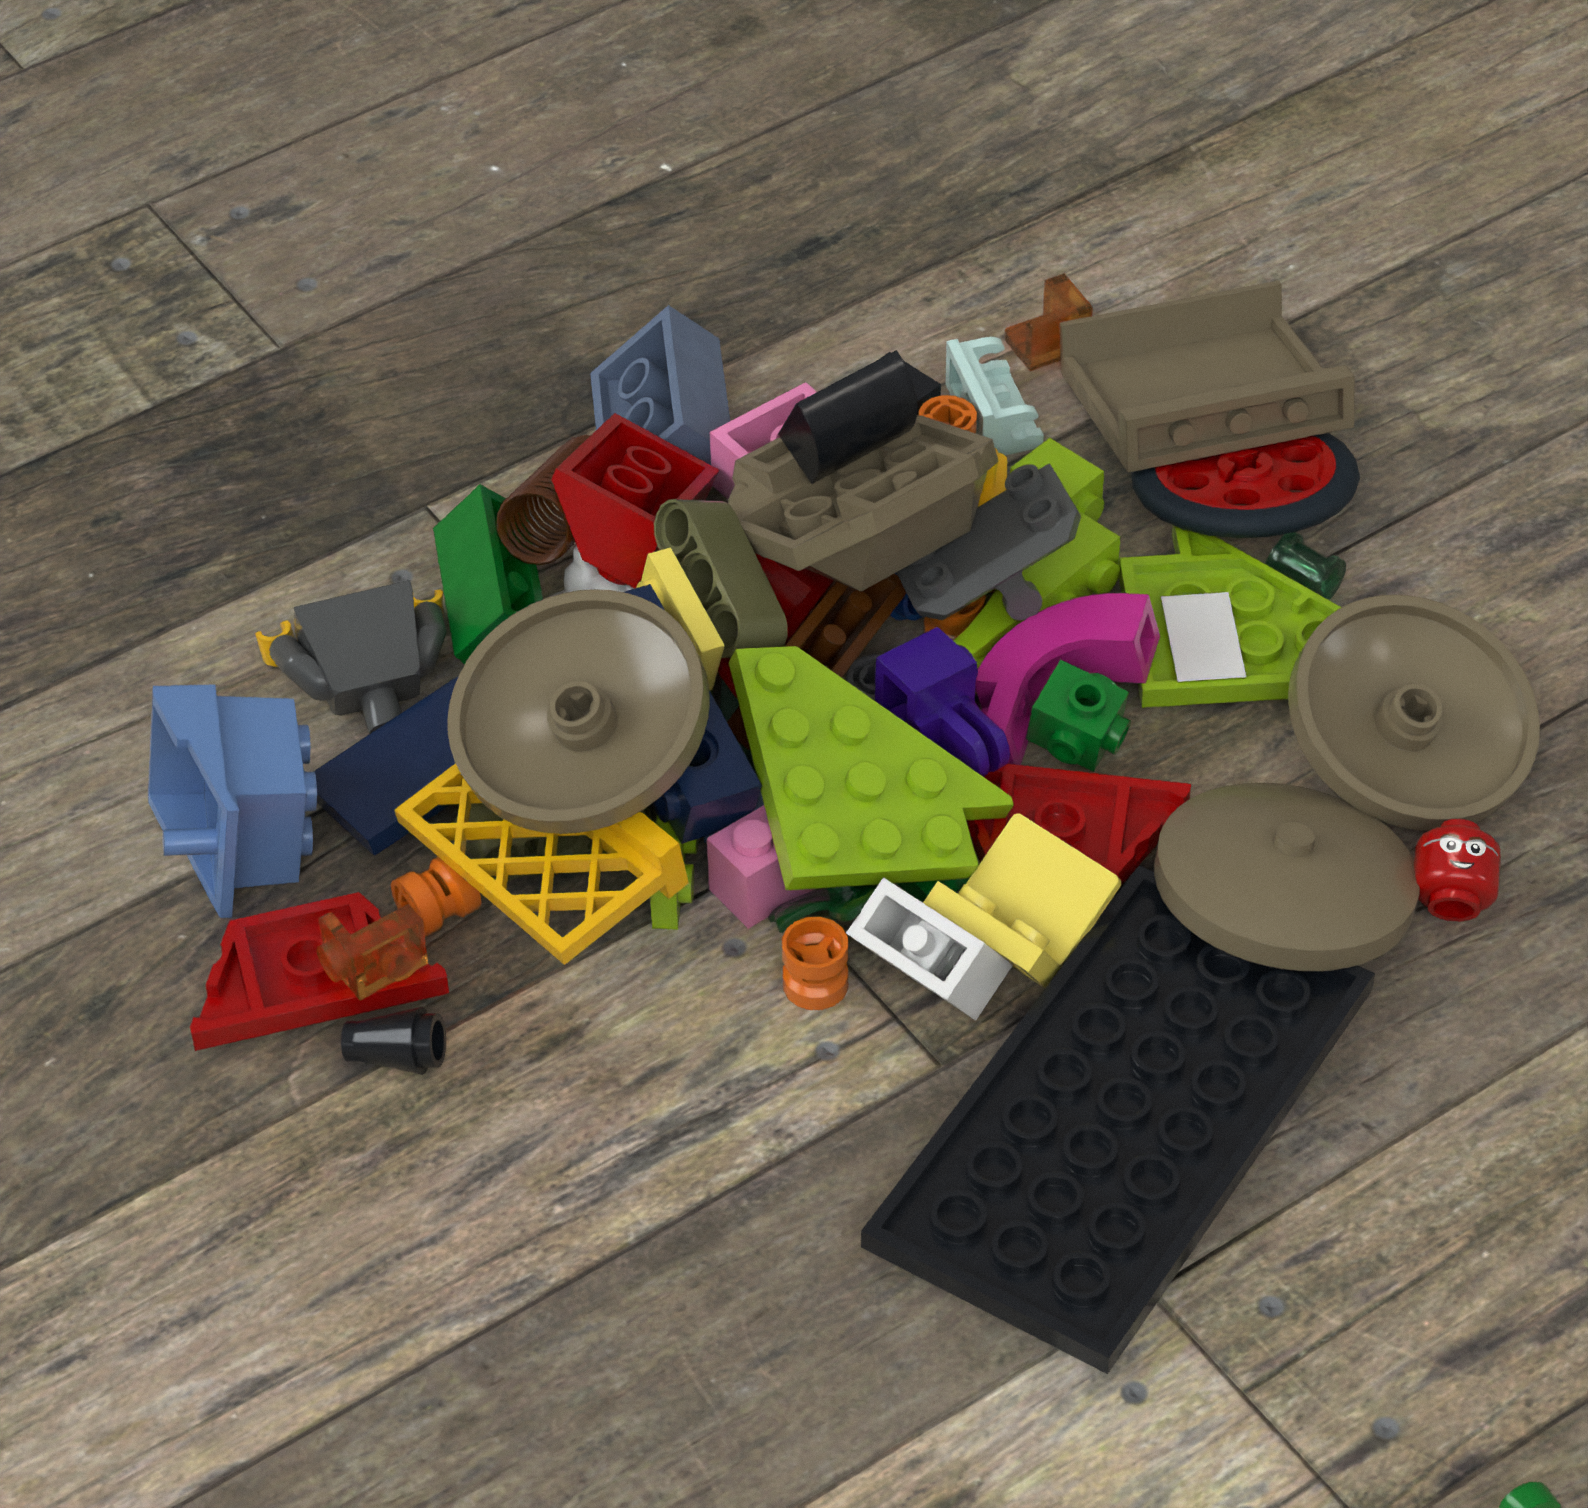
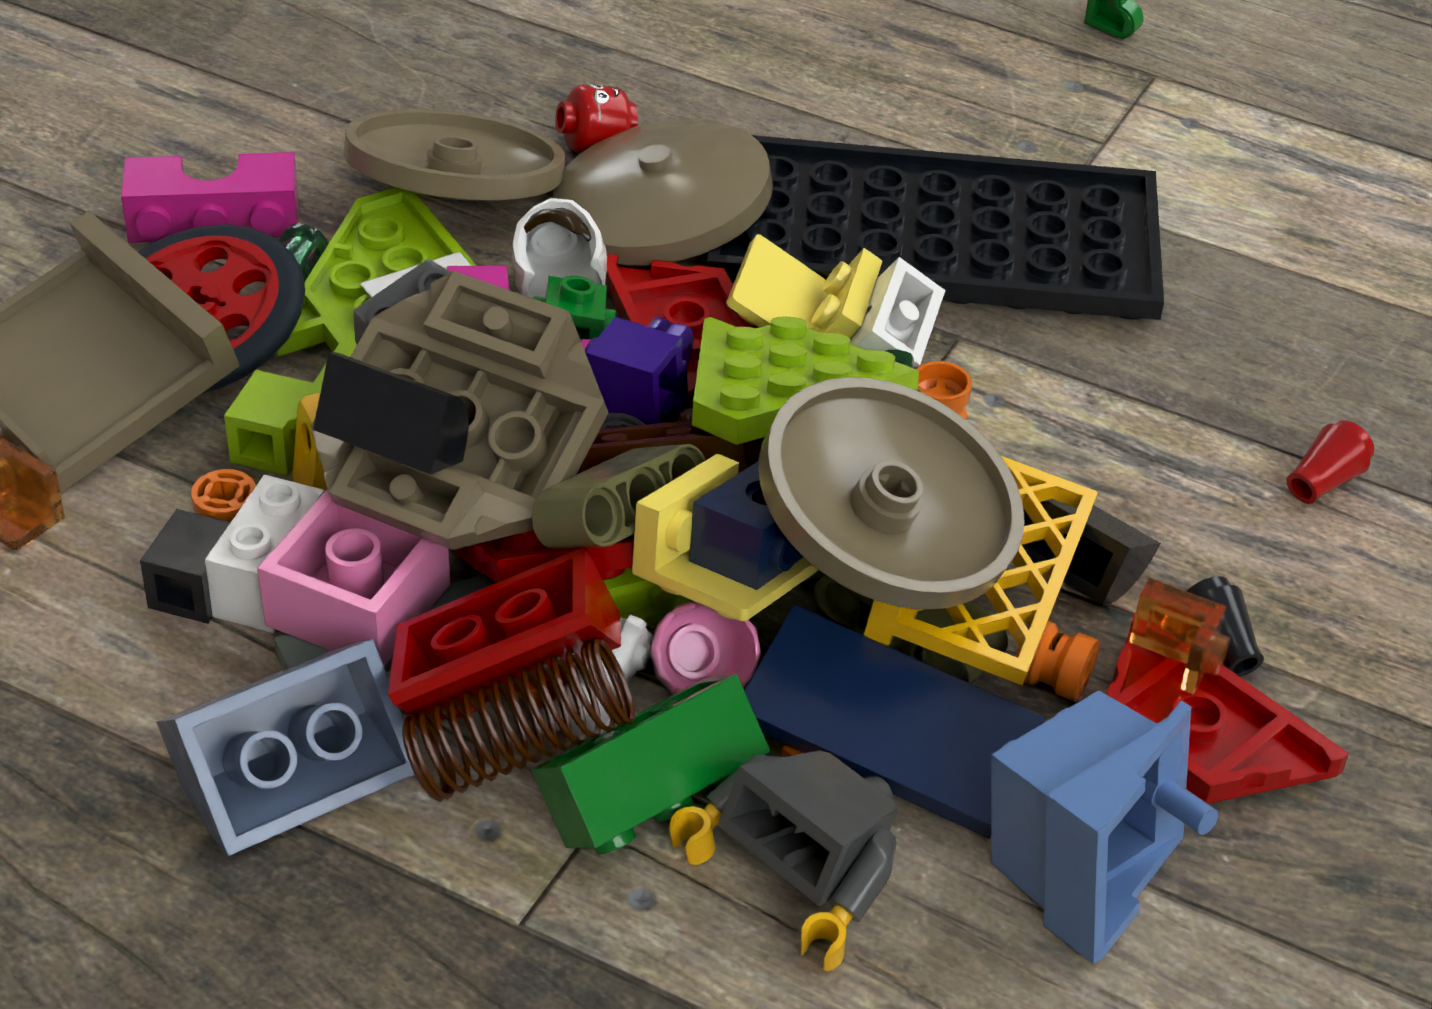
camera: 120 degrees left, 5 degrees down
light aqua hinge [946,337,1044,455] -> none
none -> dark pink arch [121,152,299,243]
none -> white piece [512,198,607,298]
none -> black brick [1022,499,1161,605]
none -> red cone [1286,420,1375,504]

